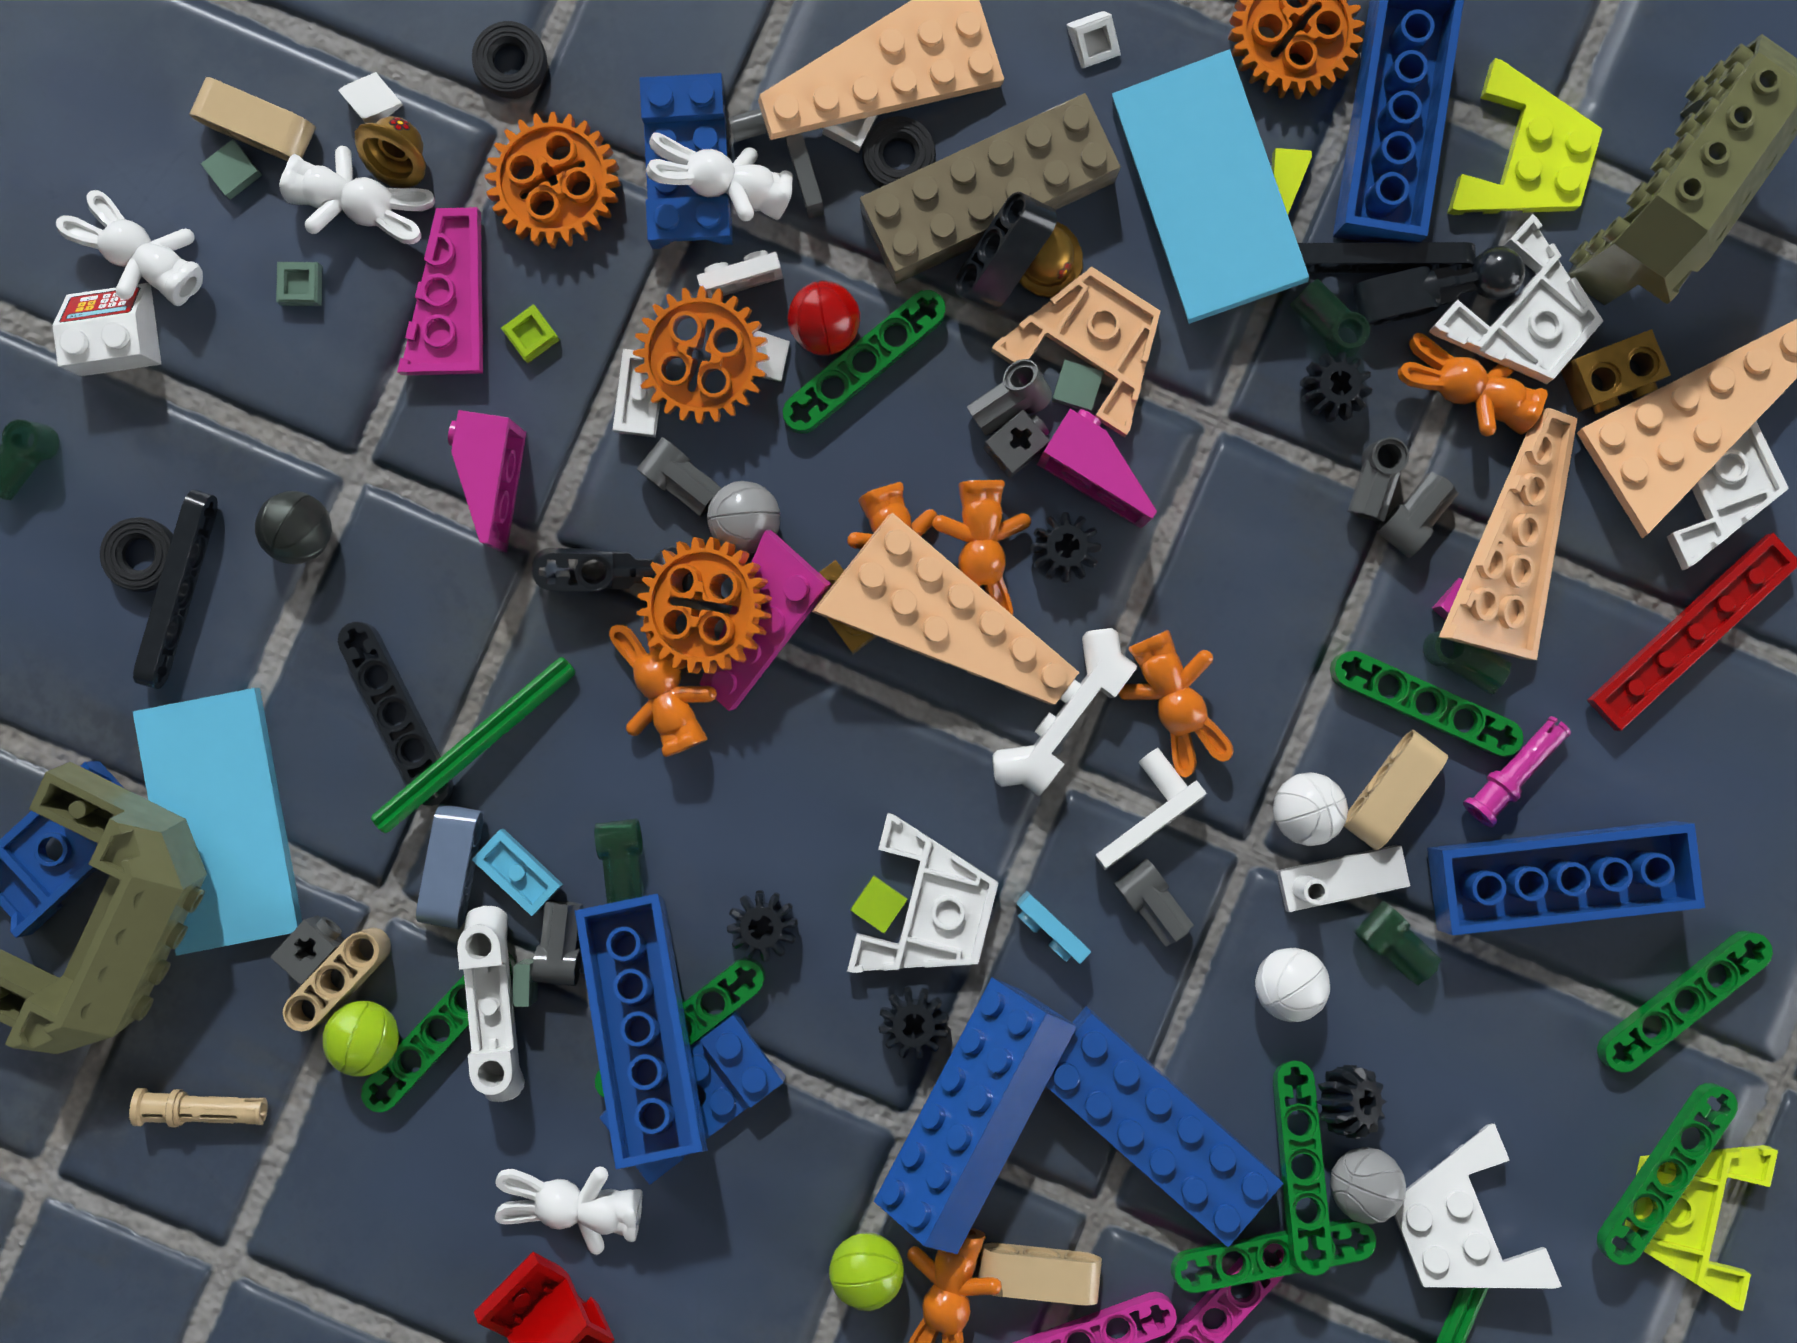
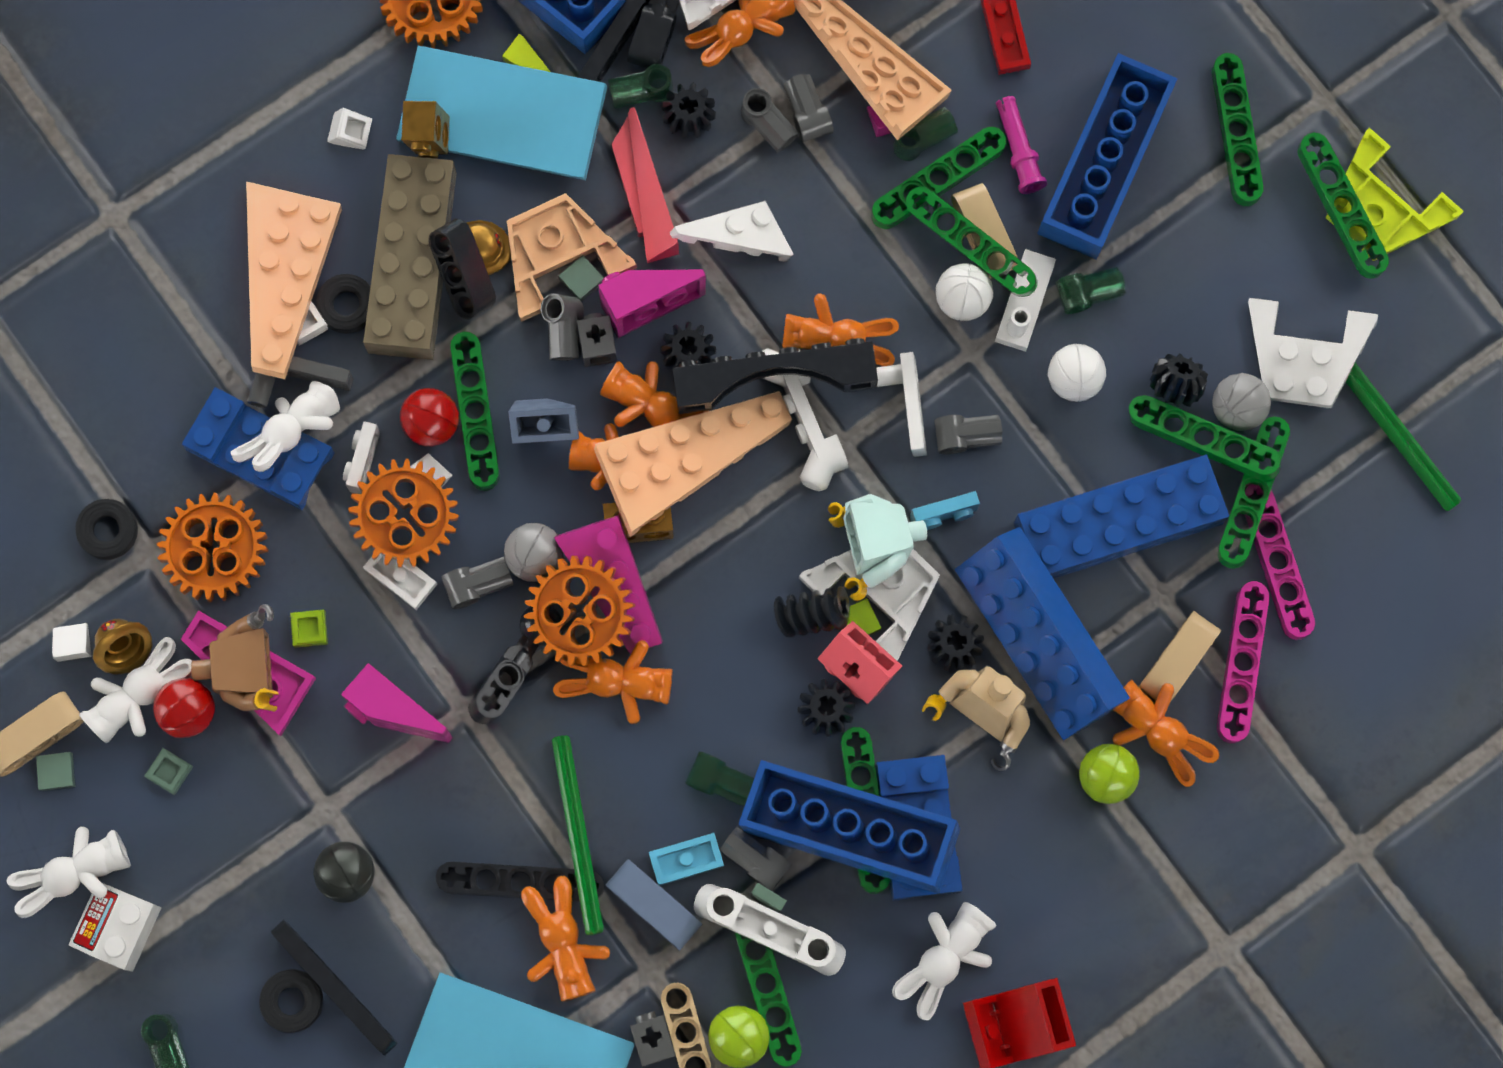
camera: 65 degrees left, 10 degrees down
none -> red piece [153,678,215,738]
none -> medium nougat torso [191,604,279,712]
none -> pearl gold brick [401,101,450,159]
none -> sand blue slope [508,398,579,444]
none -> orange animal [521,876,610,1002]
none -> coral wedge [611,107,679,263]
none -> white wing [670,201,793,262]
none -> black arch [673,338,878,414]
none -> black piece [774,586,850,638]
none -> coral brick [818,621,902,704]
none -> light aqua torso [828,494,927,601]
none -> green beam [906,187,1038,297]
none -> tan torso [922,666,1030,771]

